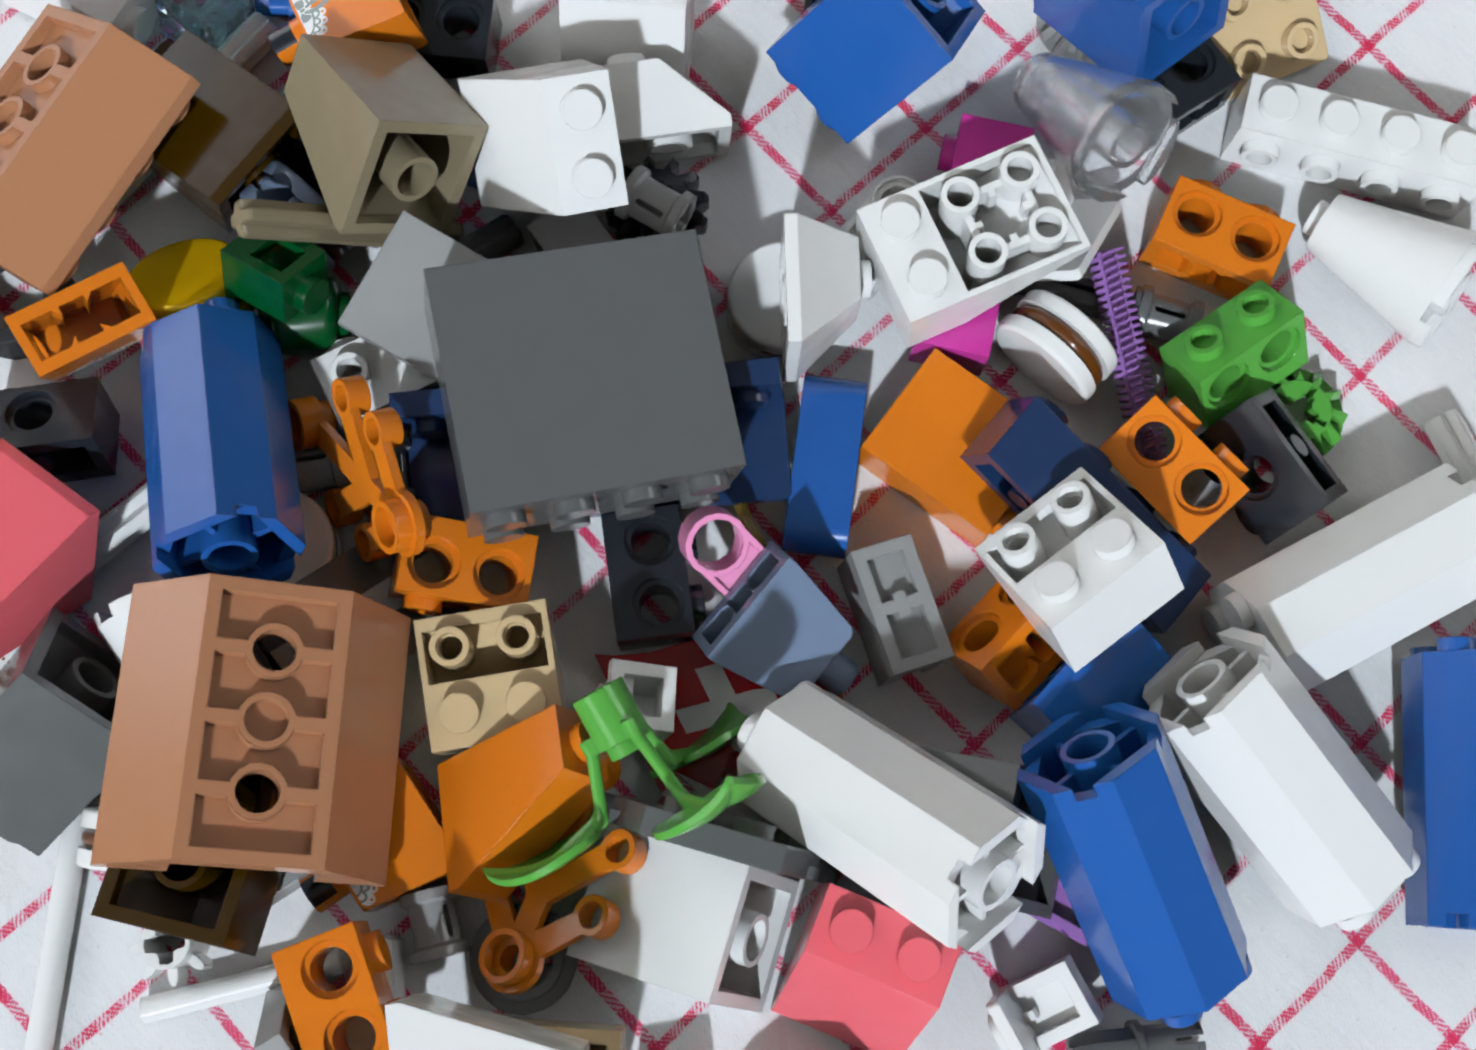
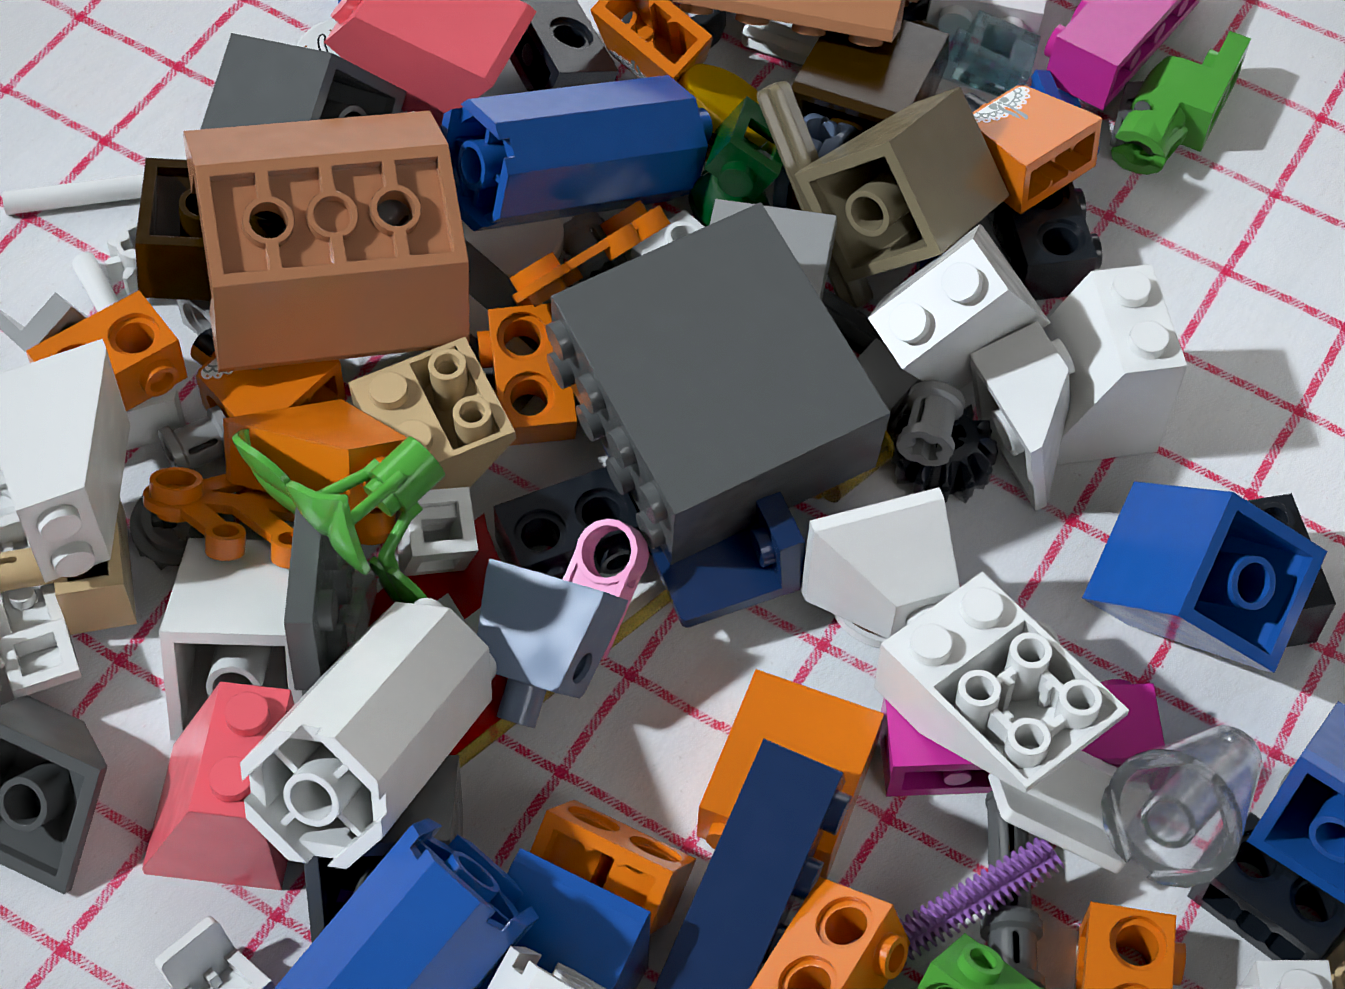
camera: 75 degrees right, 20 degrees down
blue beam [781,374,867,559] -> none
light grey hinge [837,534,955,687] -> none
white slope [974,467,1185,673] -> none
white head [996,289,1118,405] -> none

